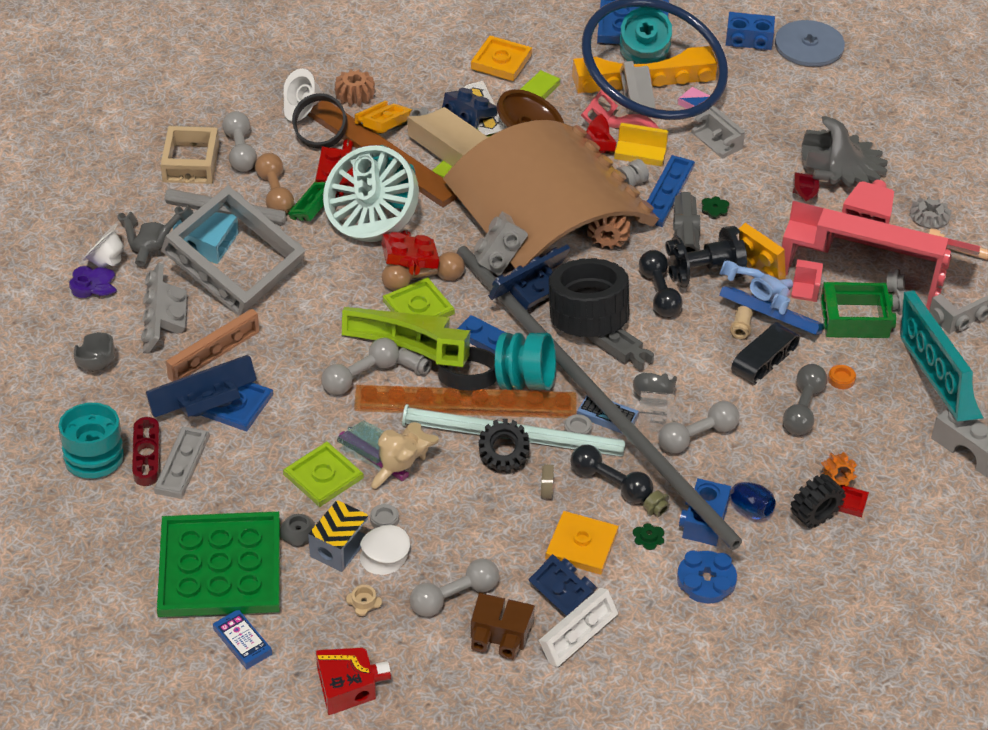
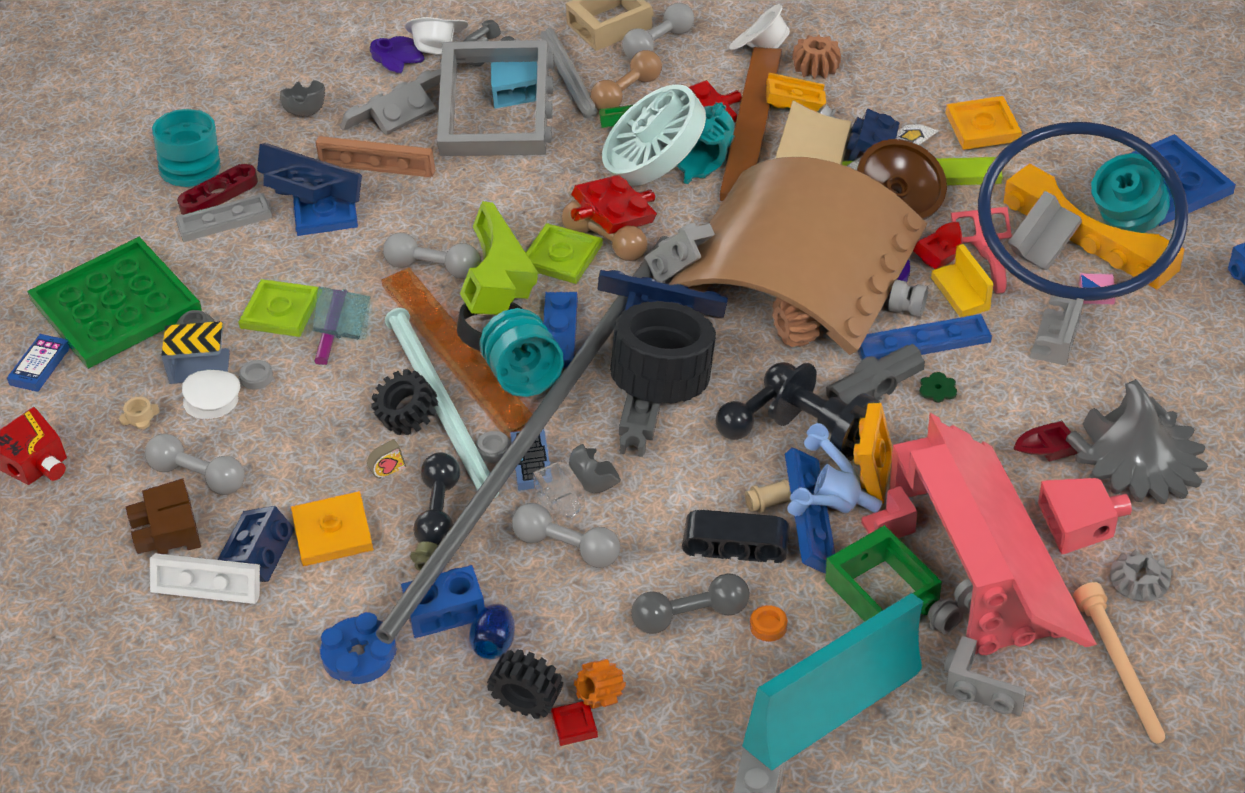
camera: 60 degrees right, 0 degrees up
black tyre [292,93,348,149] -> none
tan animal [371,422,439,489] -> none
dark green plant [633,523,665,550] -> none

